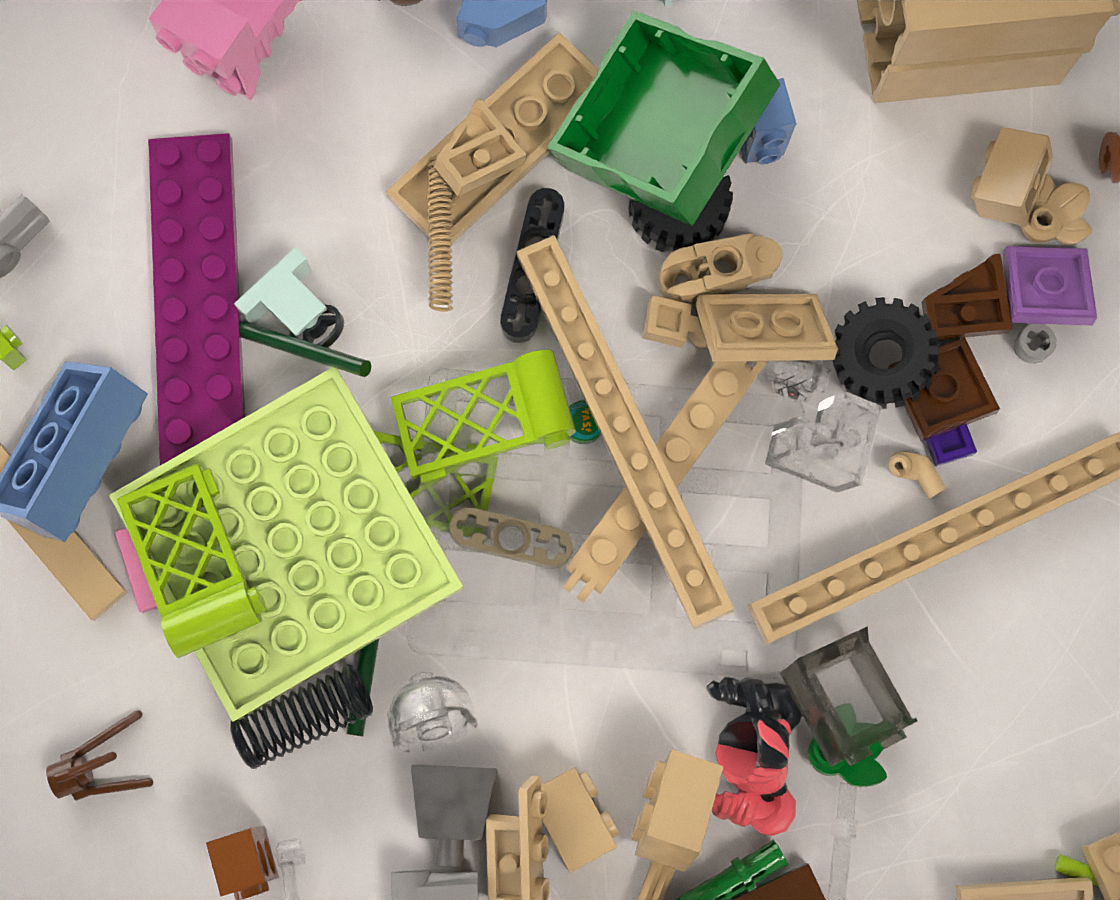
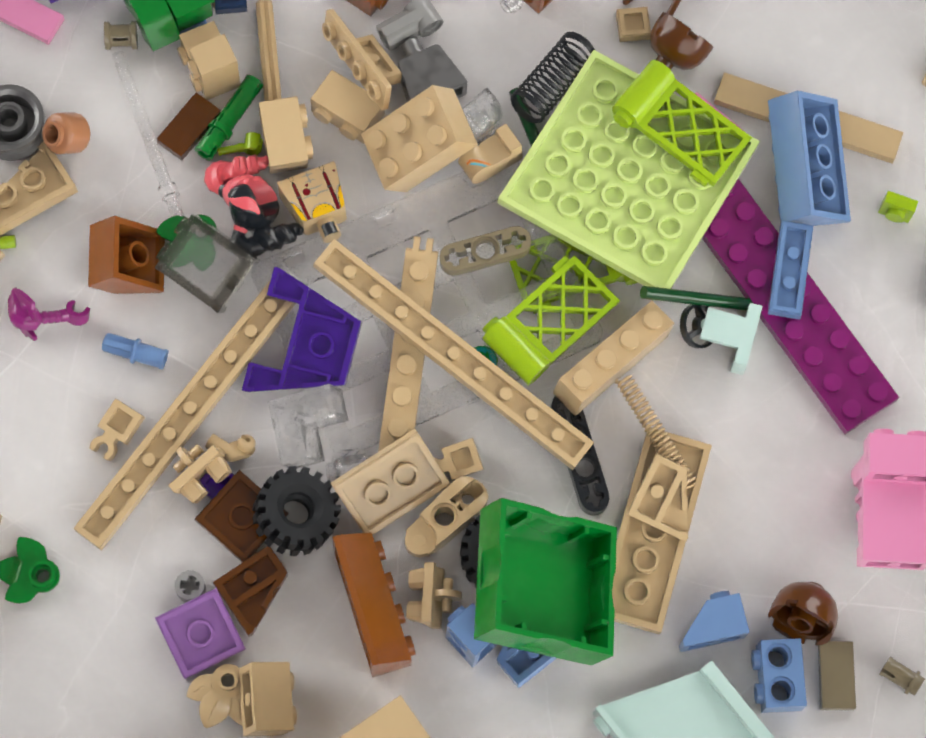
camera: 150 degrees right, 5 degrees down
none -> magenta piece [8,287,90,341]
none -> dark orange slope [88,215,165,294]
none -> tan plate [89,398,145,461]
none -> medium blue axle [102,333,169,370]
none -> tan hips [168,444,232,504]
none -> lime hand [218,132,263,156]
none -> dark purple wing [242,267,363,392]
none -> tan torso [277,161,347,243]
none -> dark orange slope [333,532,416,678]
none -> tan brick [361,85,478,193]
none -> tan hips [406,562,462,629]
none -> tan leg [458,124,523,184]
none -> tan brick [553,300,675,416]
none -> tan tile [616,7,651,42]
none -> reddish brown cylinder [650,12,714,70]
none -> medium blue tile [768,220,813,320]

